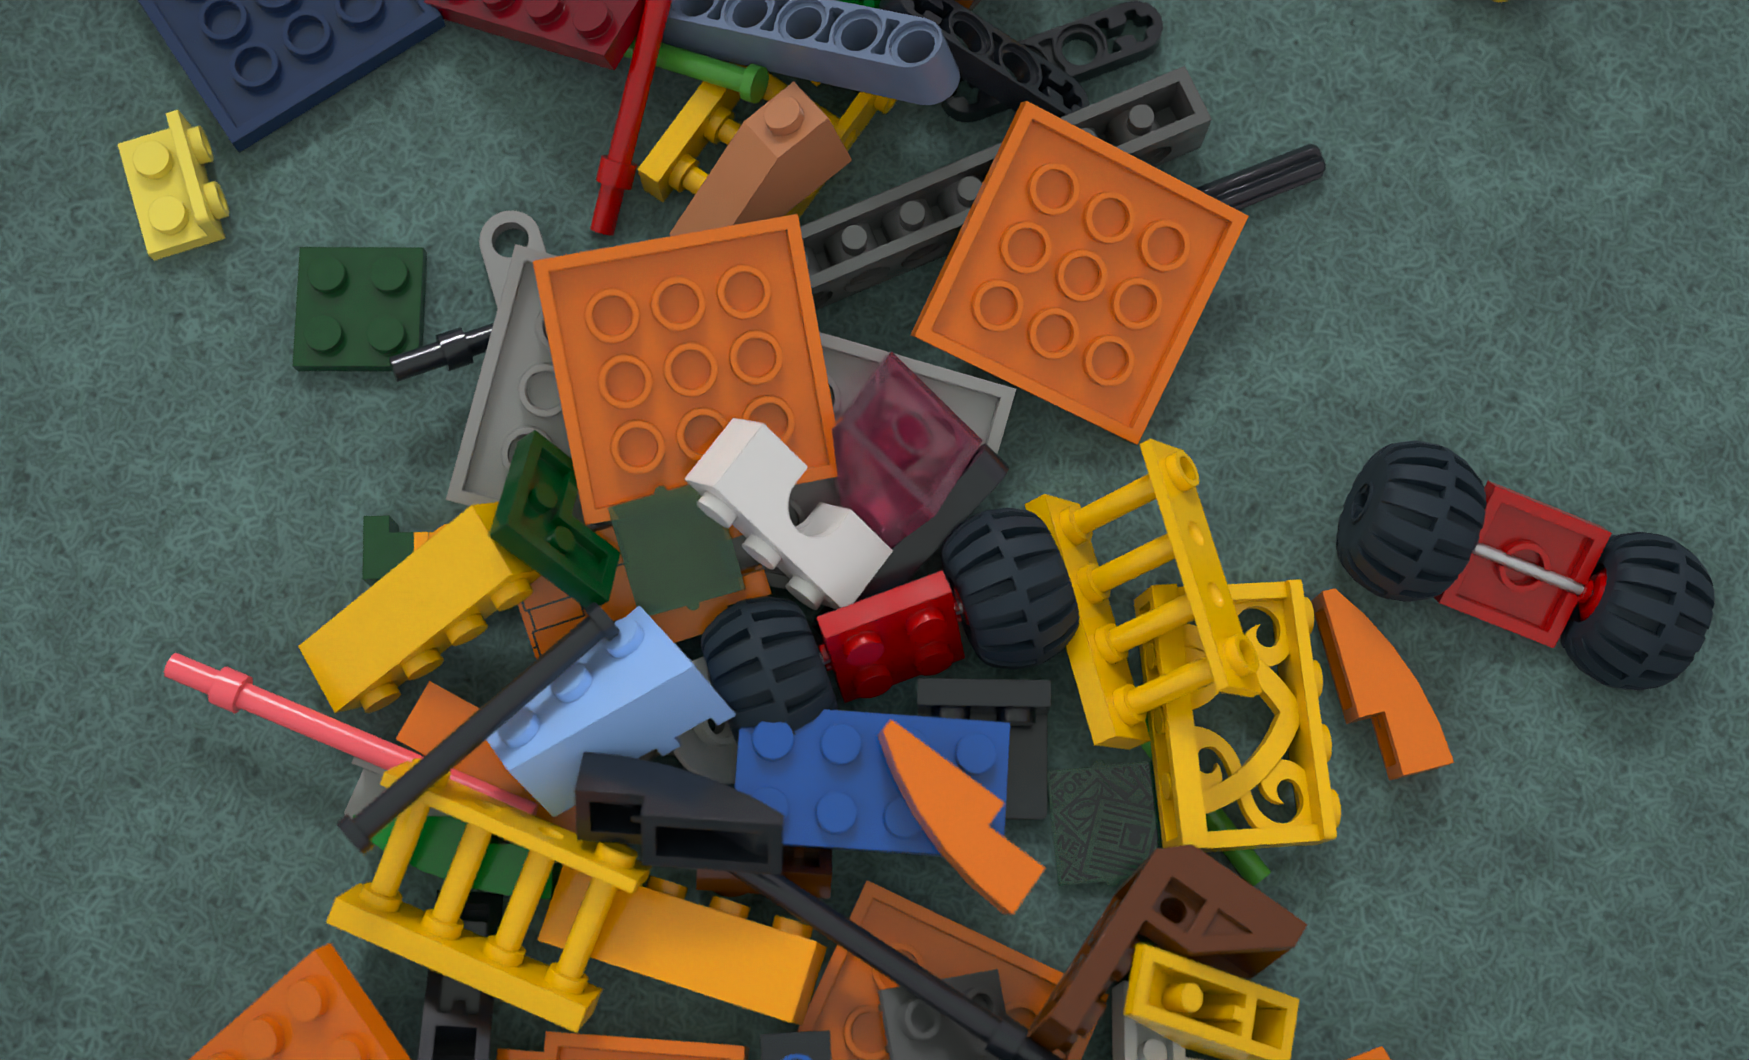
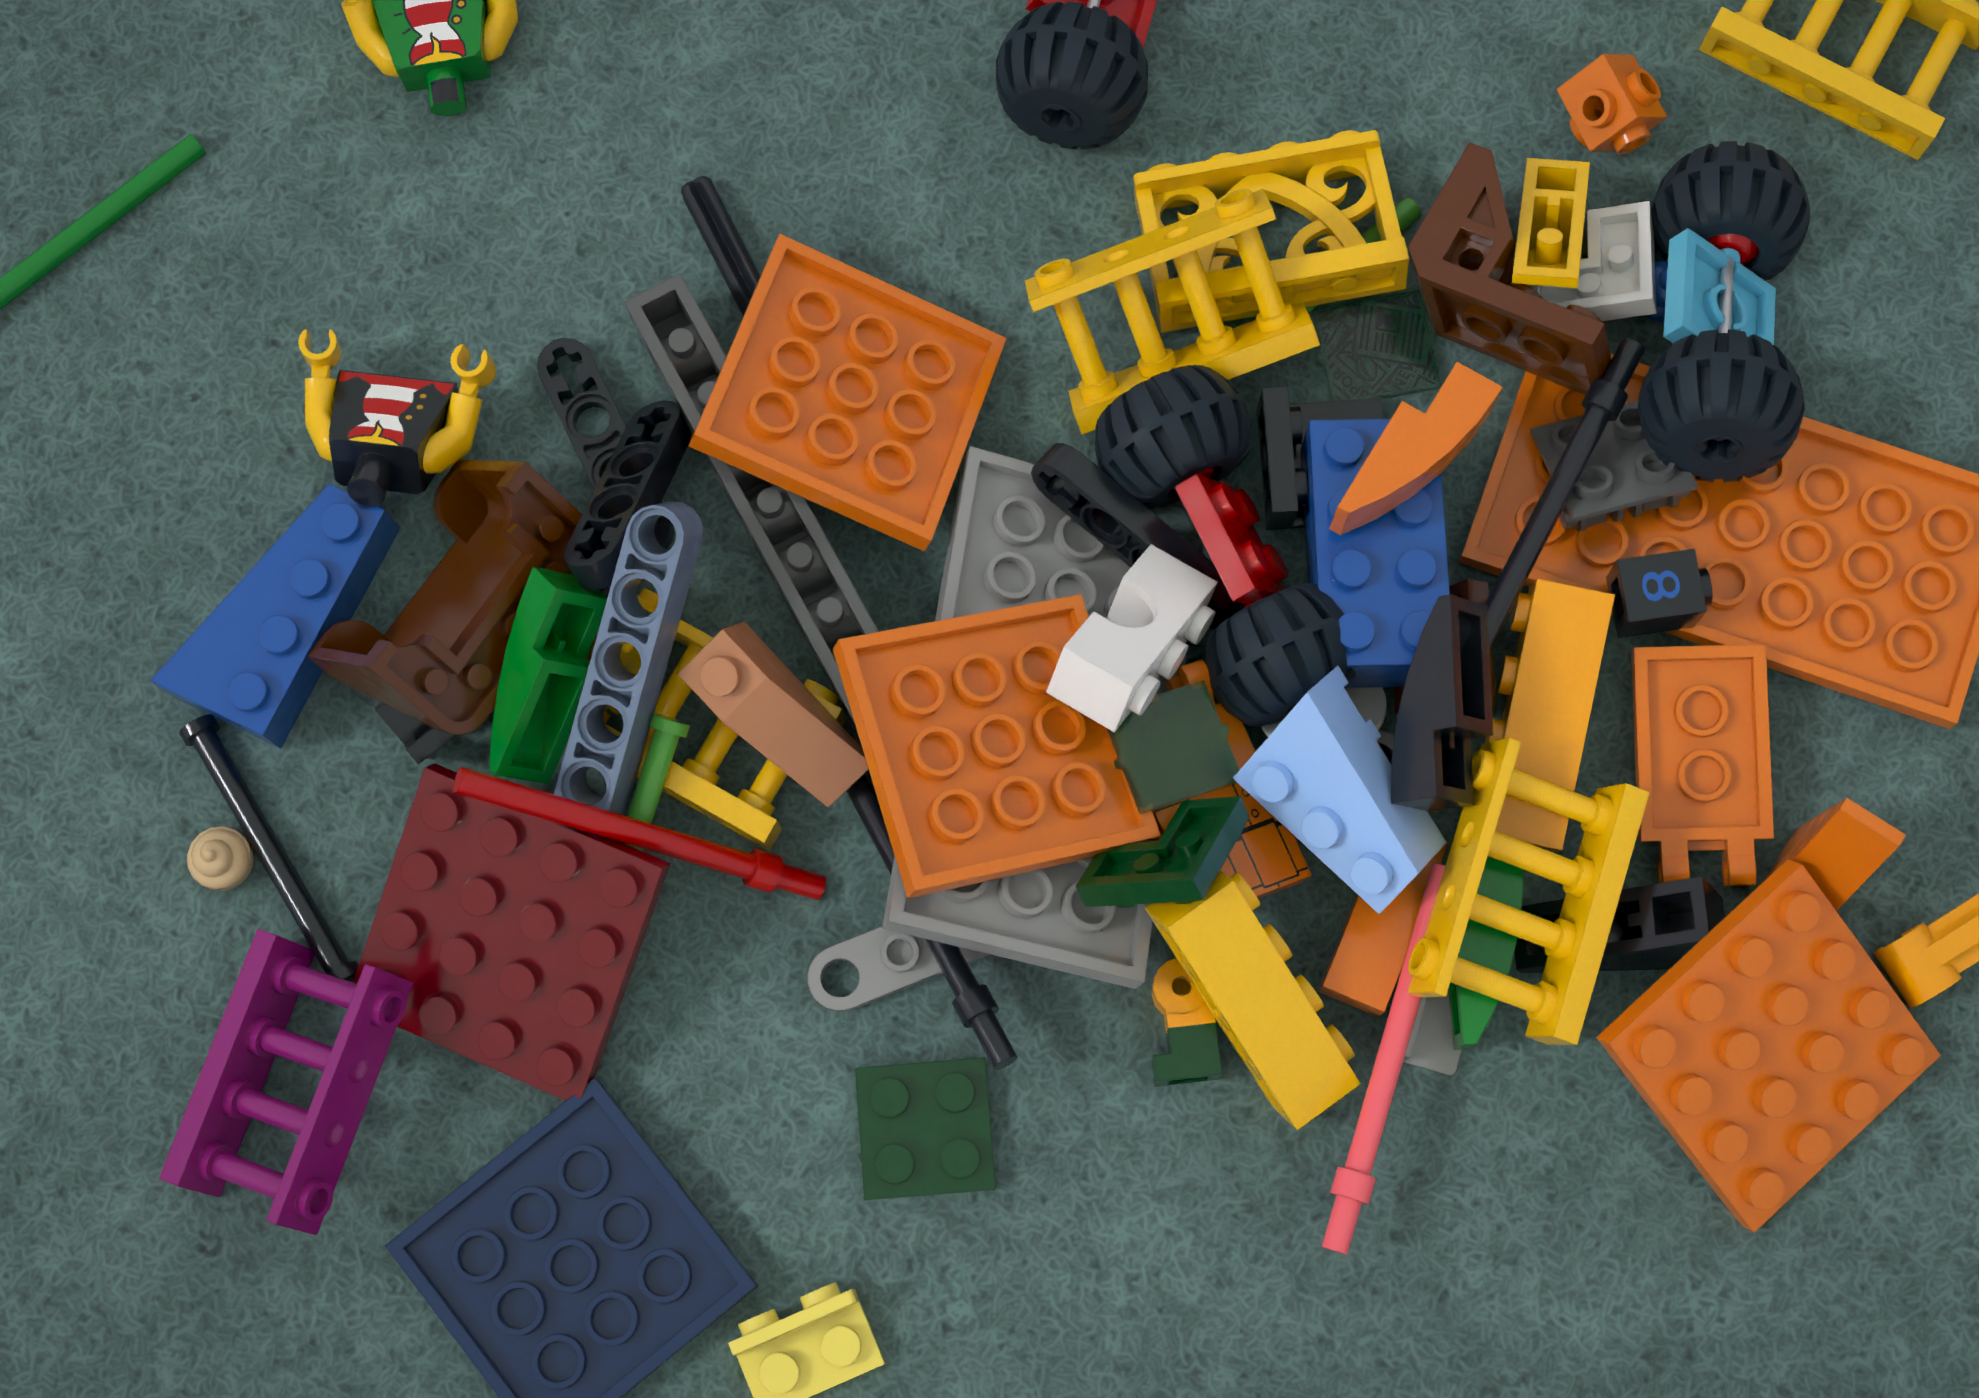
camera: 90 degrees left, 0 degrees up
black bar [336,602,620,855] -> none
clear pink slope [832,351,983,548] -> none
orange slope [1311,588,1454,781] -> none

